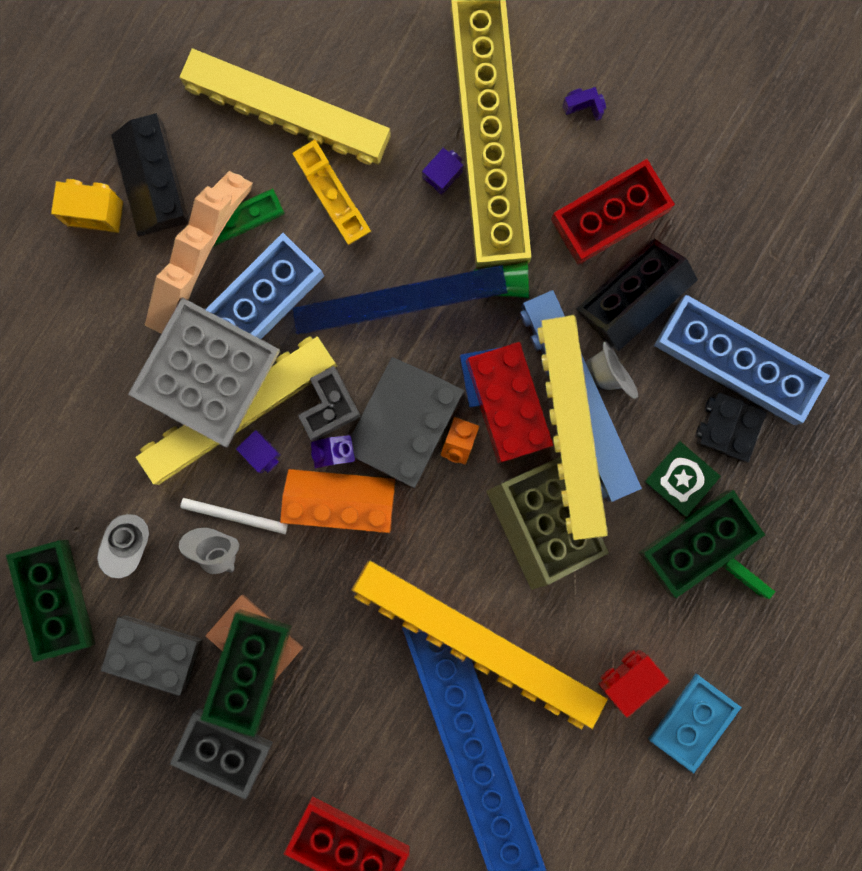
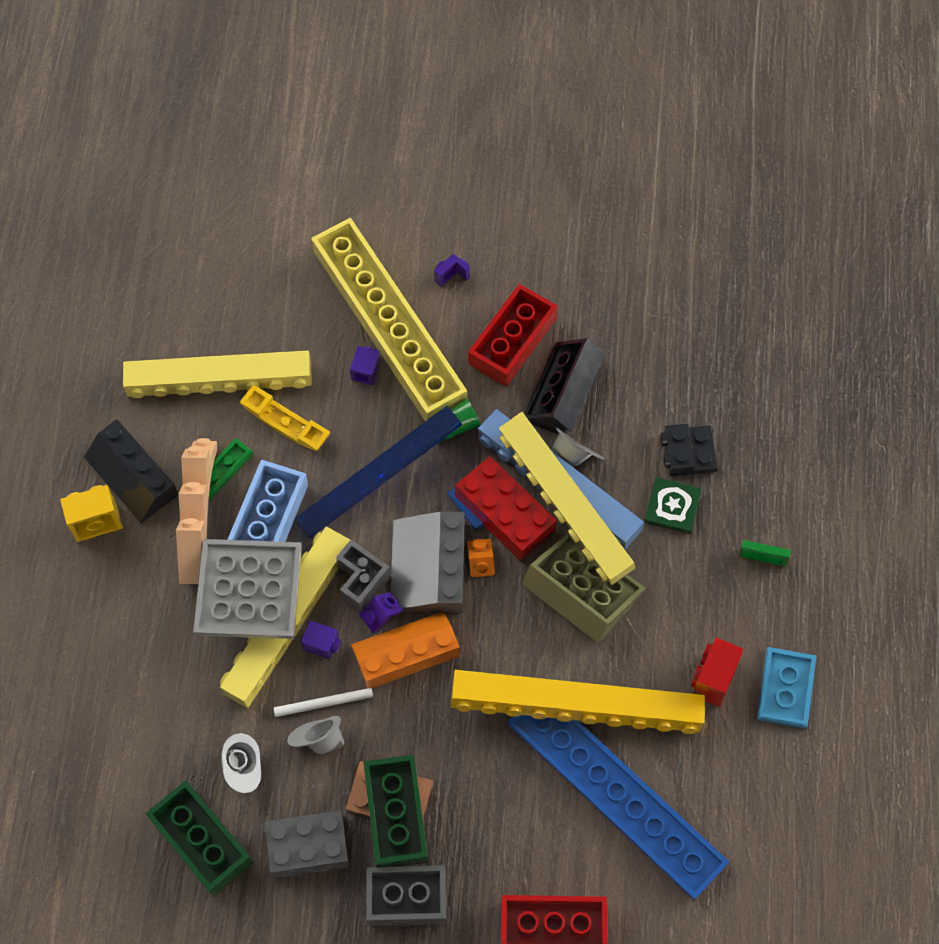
camera: 25 degrees left, 20 degrees down
dark green brick [639,490,765,599] -> none
light blue brick [654,295,830,425] -> none

